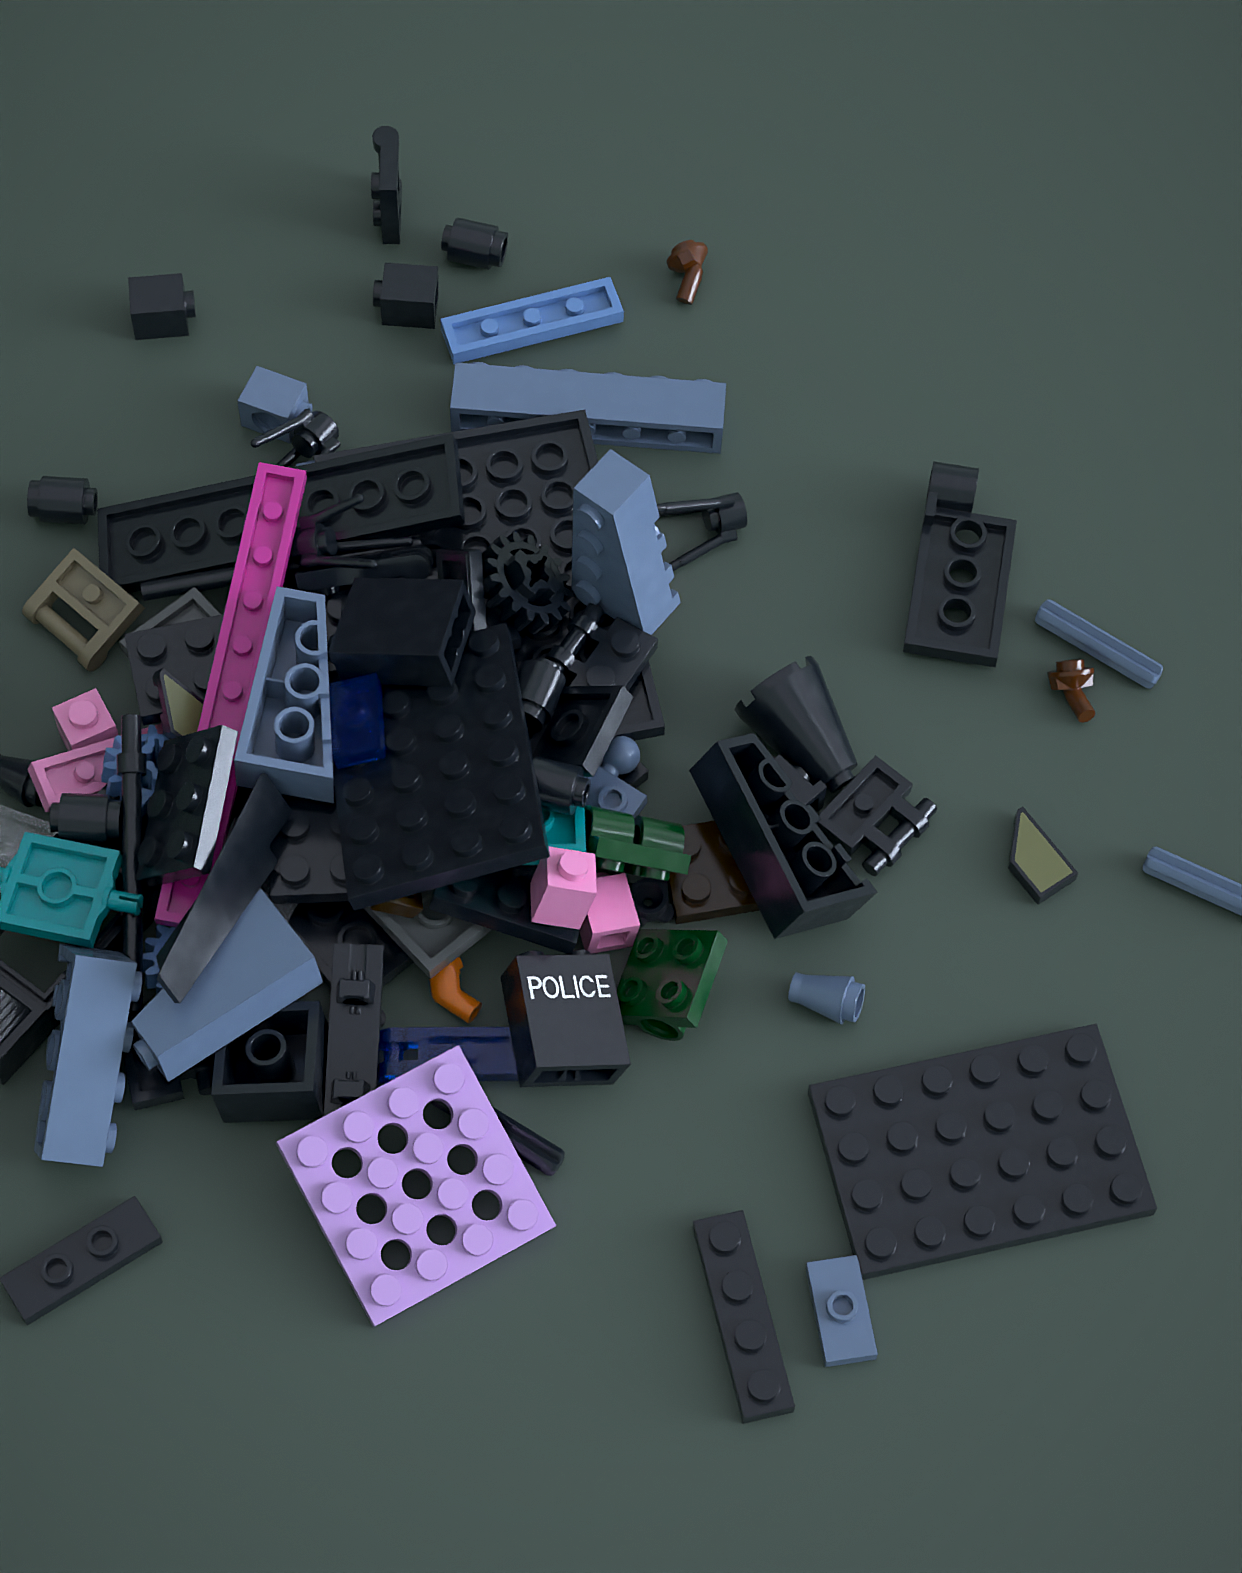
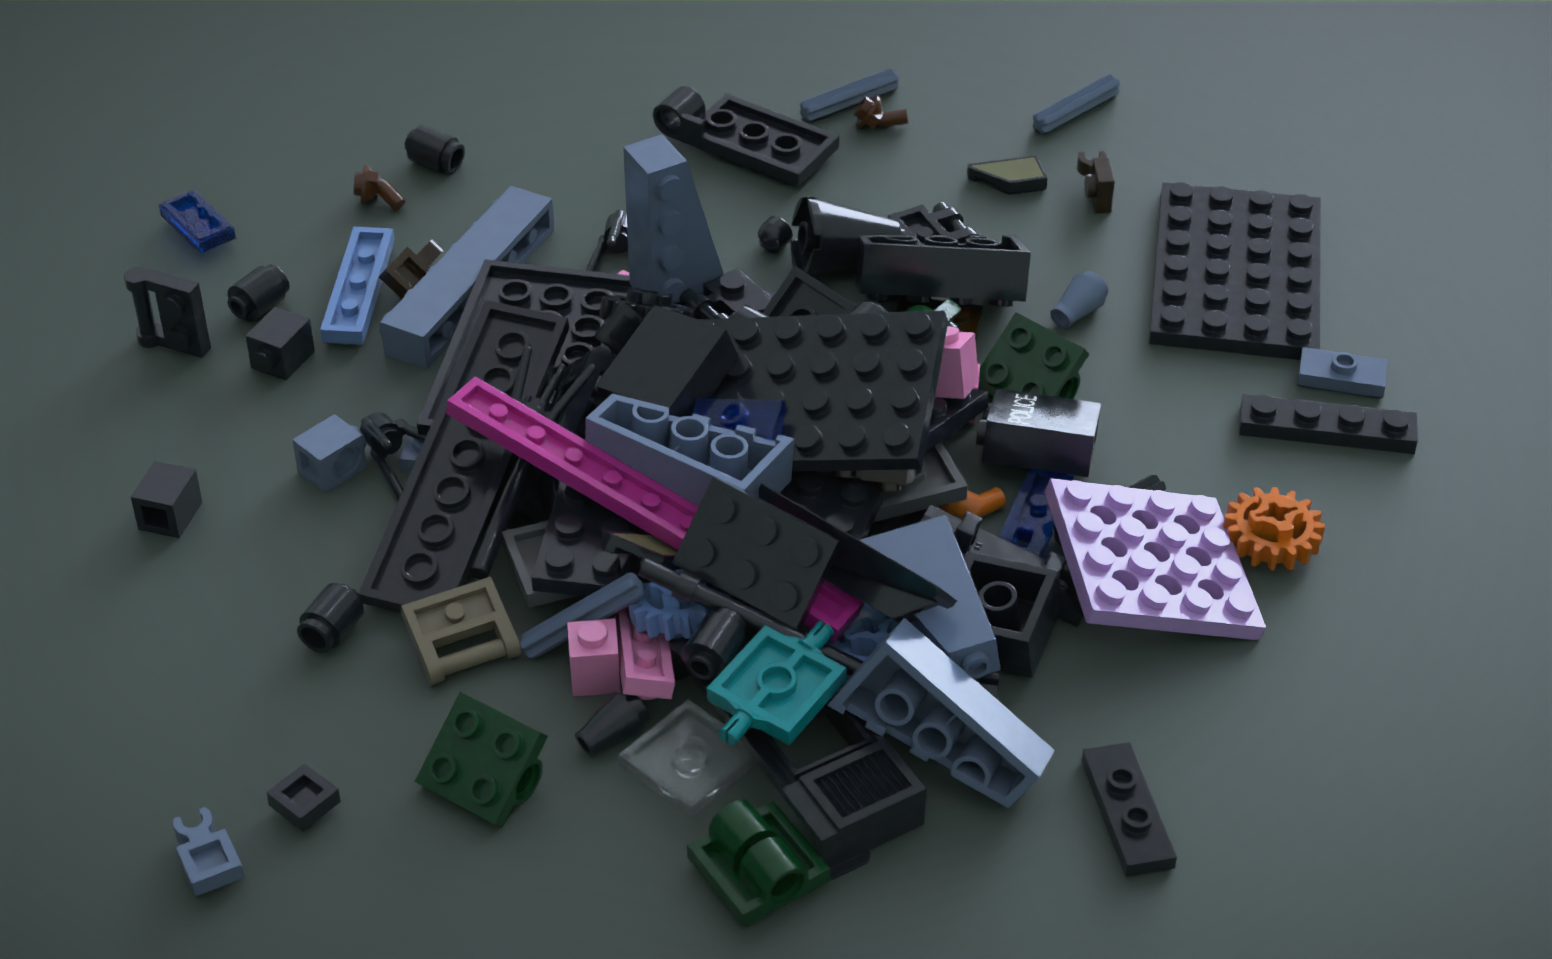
camera: 65 degrees left, 20 degrees down
none -> clear blue plate [159,189,236,254]
none -> dark brown plate [379,239,444,299]
none -> black brick [405,124,465,174]
none -> sand blue axle [519,573,645,659]
none -> black hinge [758,216,793,252]
none -> dark brown plate [1077,151,1115,213]
none -> orange gear [1223,487,1325,571]

